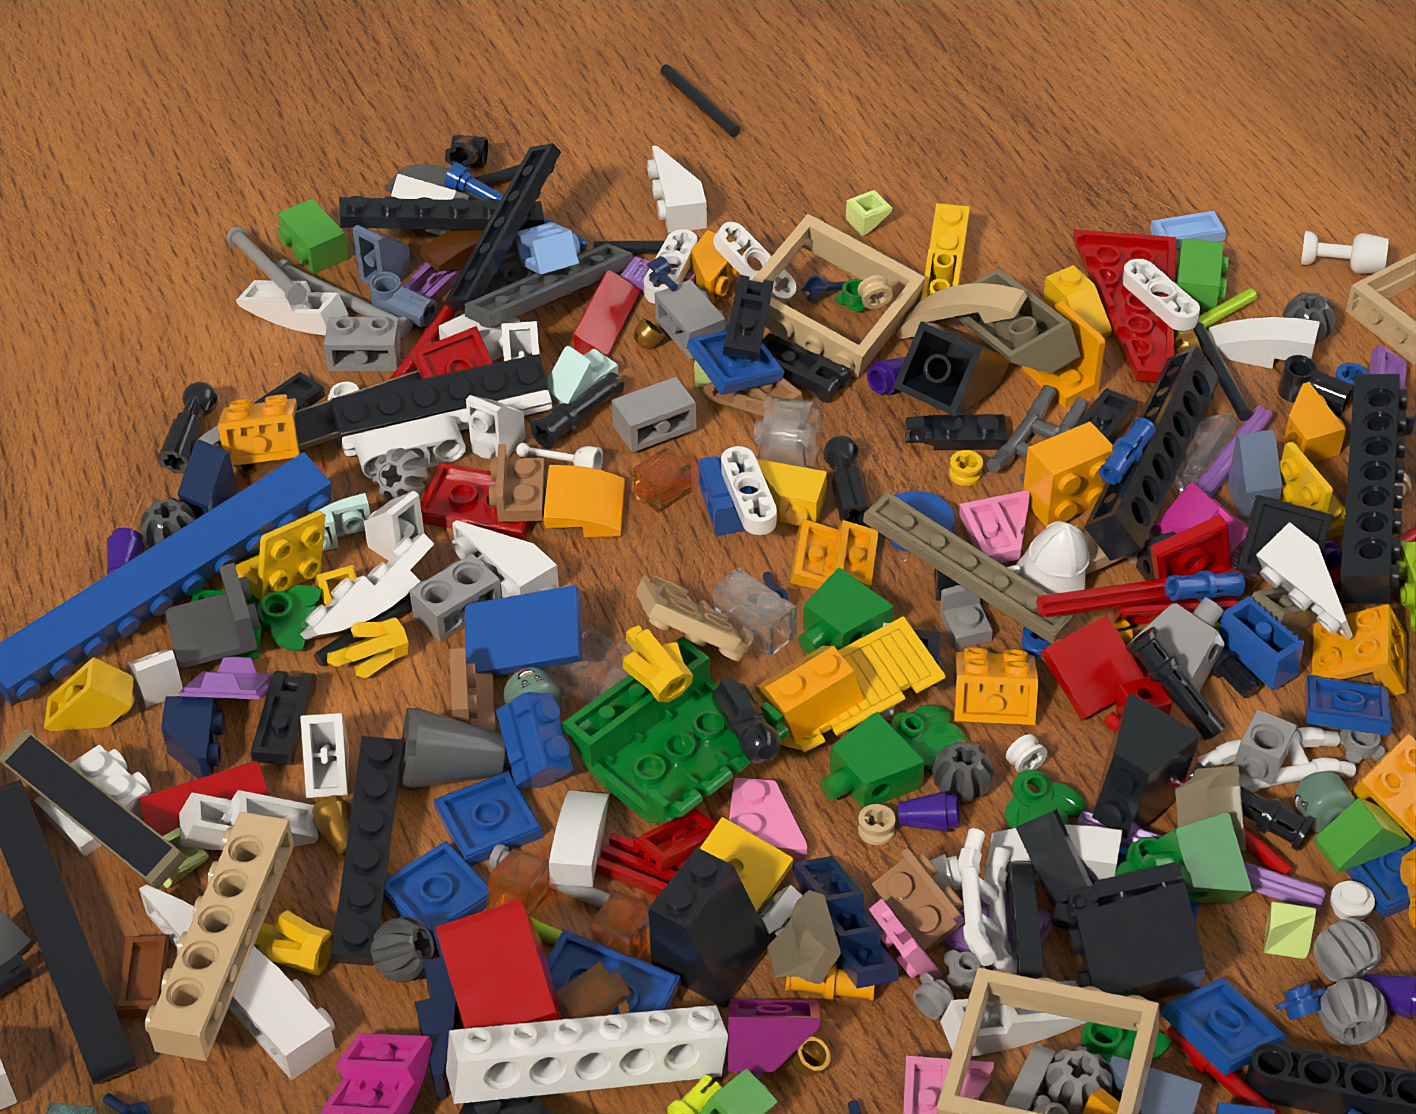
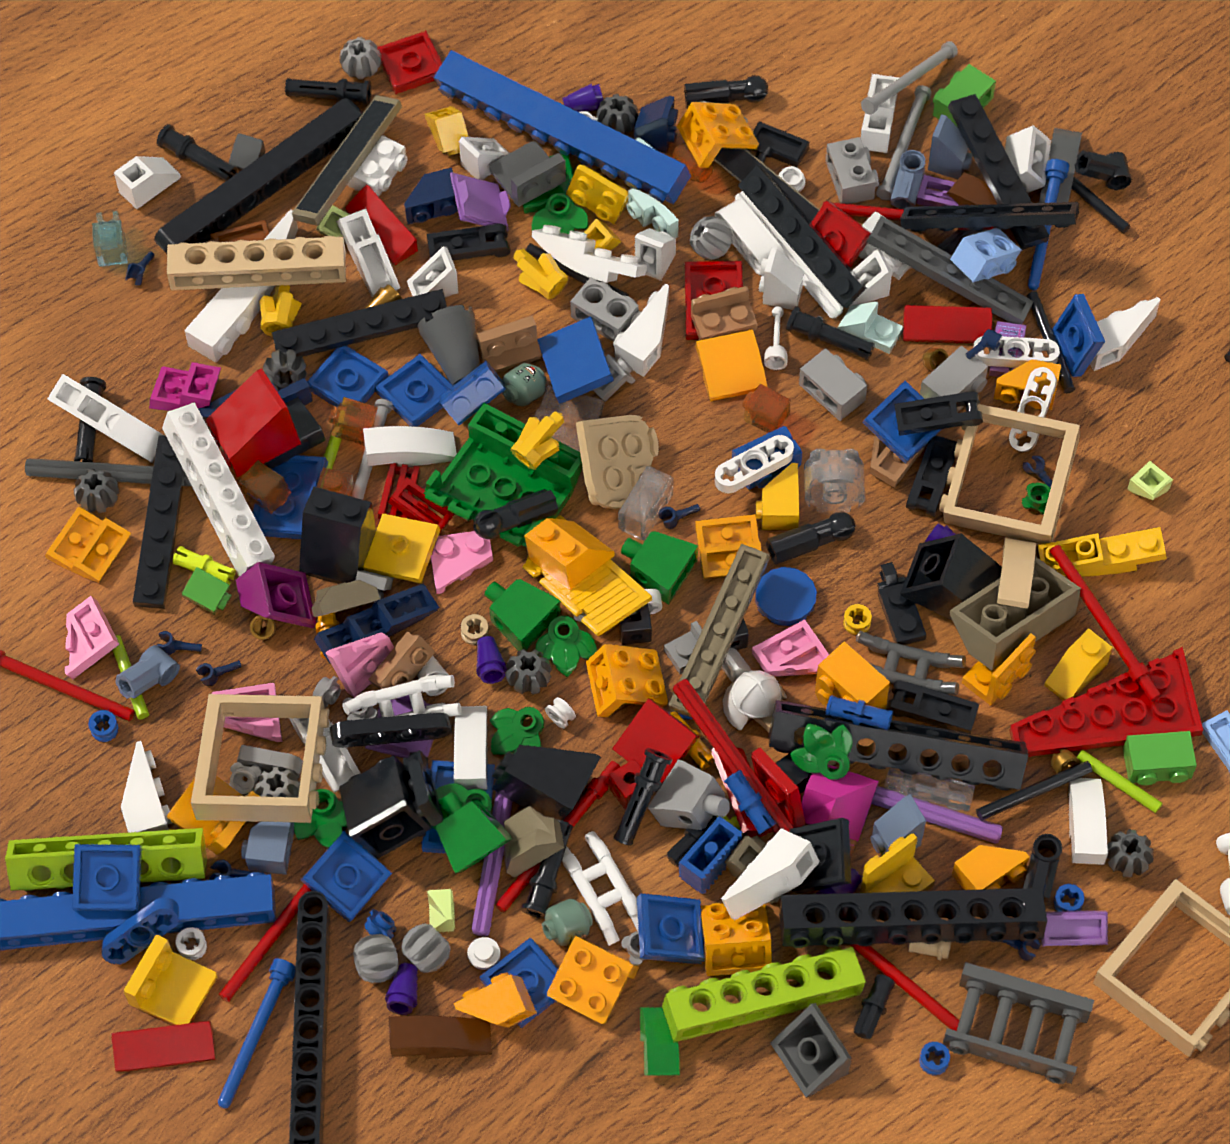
camera: 75 degrees right, 15 degrees up
tan bush [857,275,893,309] -> none
black tile [1015,809,1092,906] -> none
white beam [1122,259,1200,331] -> none
light grey brick [1234,709,1297,785] -> none
bright green slope [1314,797,1411,874] -> none
none -> green plate [791,723,853,780]
none -> red bar [1050,545,1161,702]
none -> blue tile [1052,294,1105,377]

